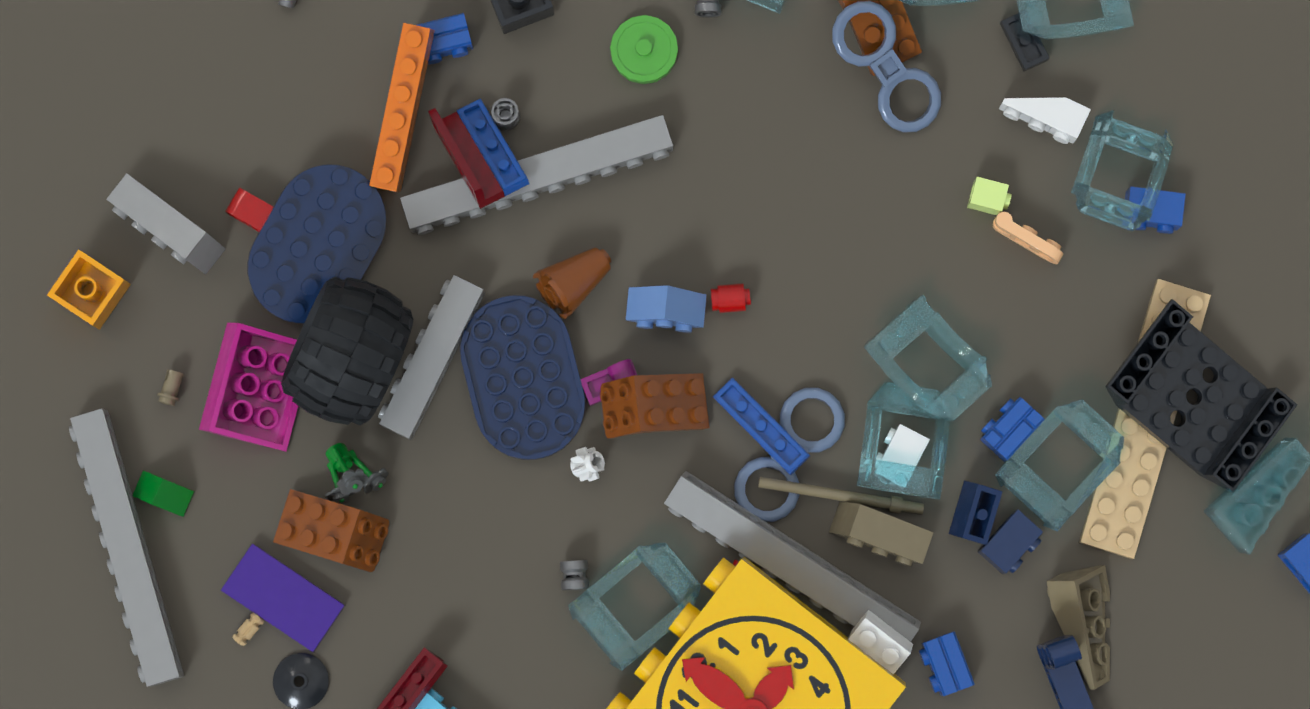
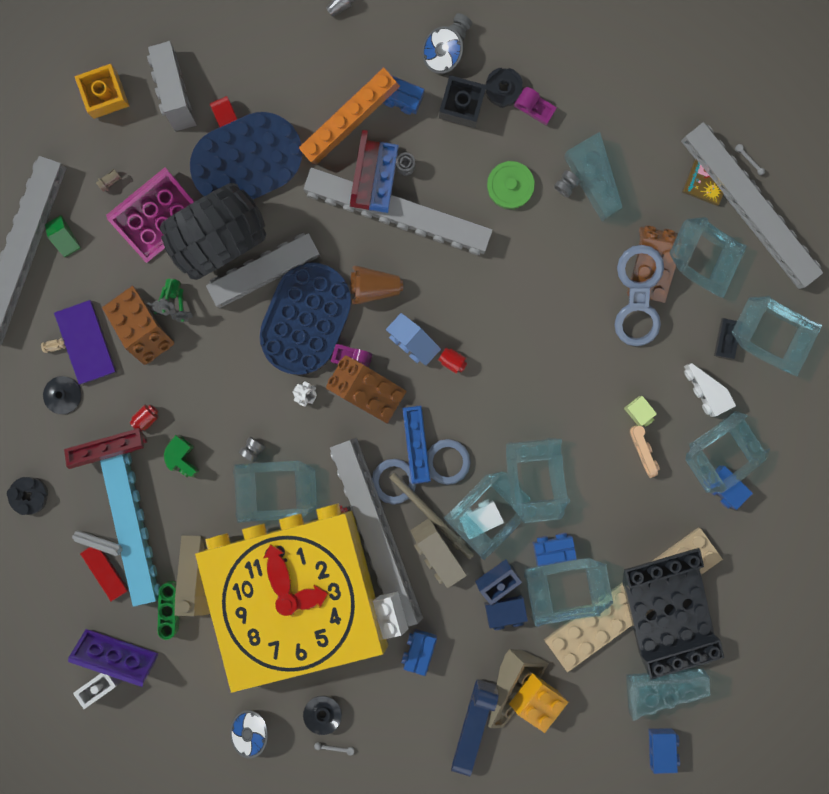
camera: 40 degrees right, 5 degrees up
none -> red brick [130,404,159,431]
none -> green brick [164,435,200,478]
none -> light orange brick [509,673,569,733]

